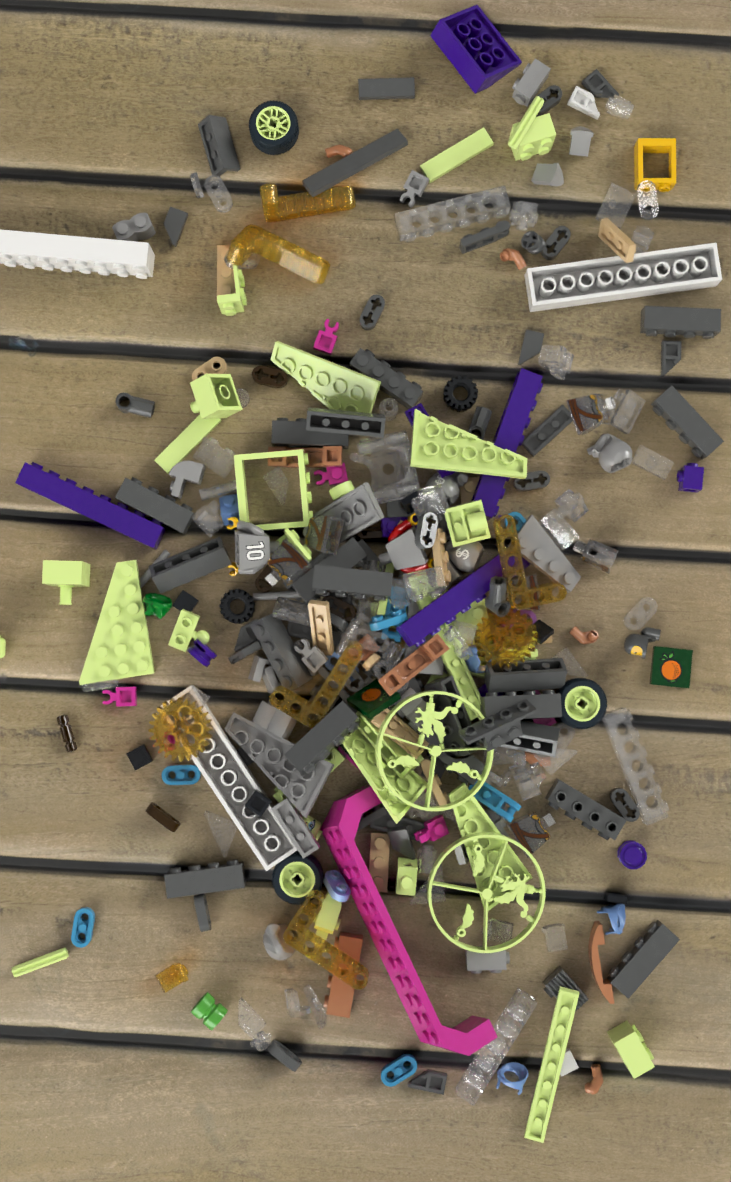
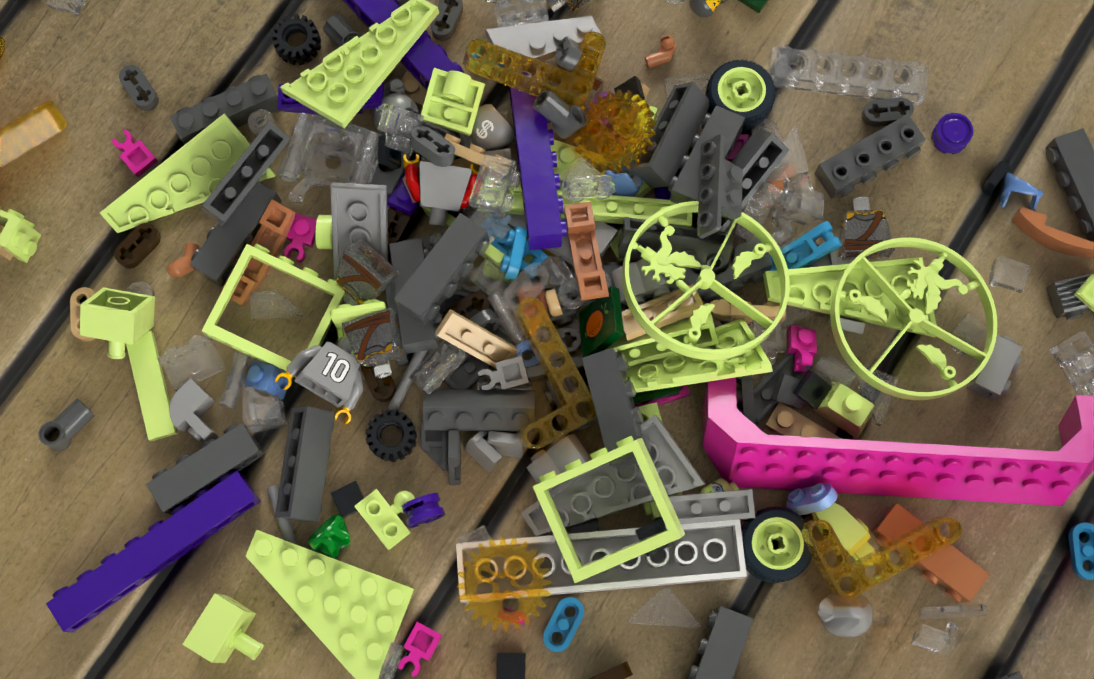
camera: 60 degrees left, 10 degrees down
none -> nougat arm [167,243,199,278]
none -> yellowish green window [533,436,685,583]
none -> dark grey beam [554,36,582,72]
none -> black tile [793,370,832,409]

